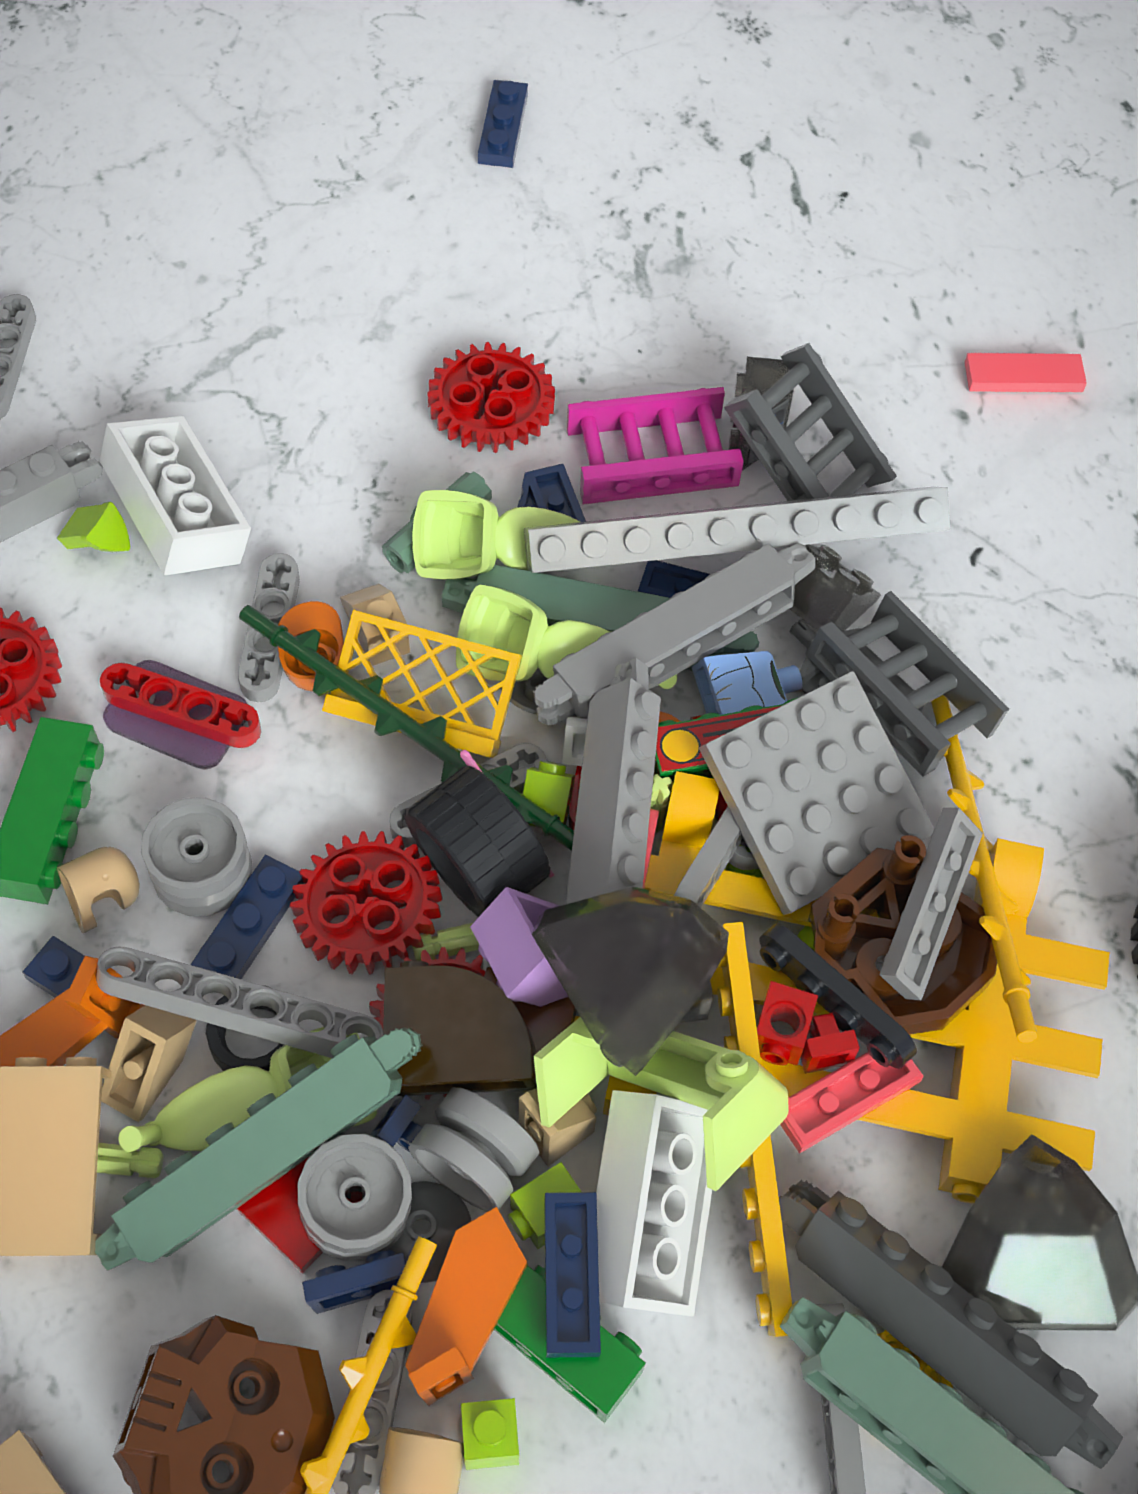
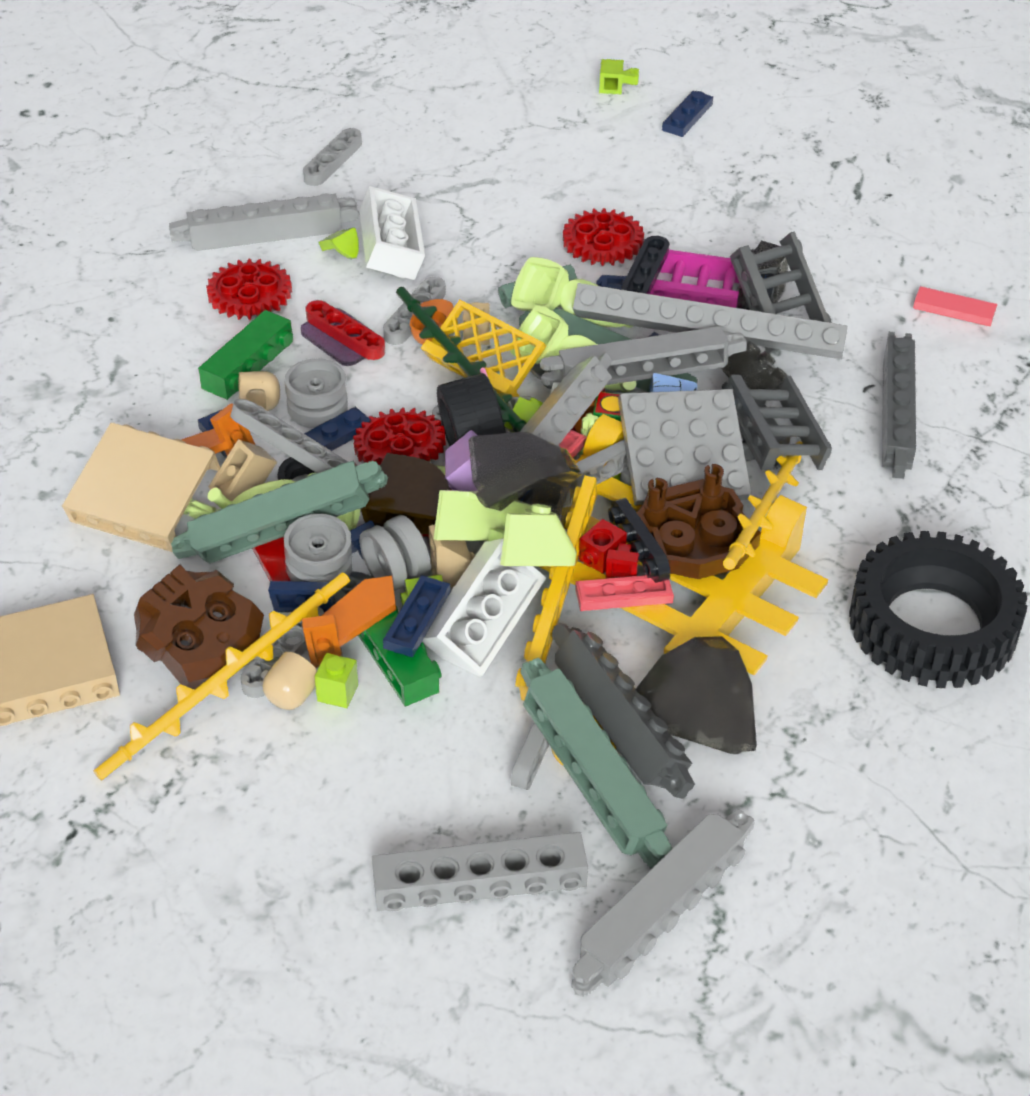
camera: 25 degrees right, 15 degrees down
light grey plate [879,808,983,1000] -> none
none -> lime brick [599,59,639,94]
none -> black plate [621,236,670,294]
none -> dark grey hinge [882,332,916,479]

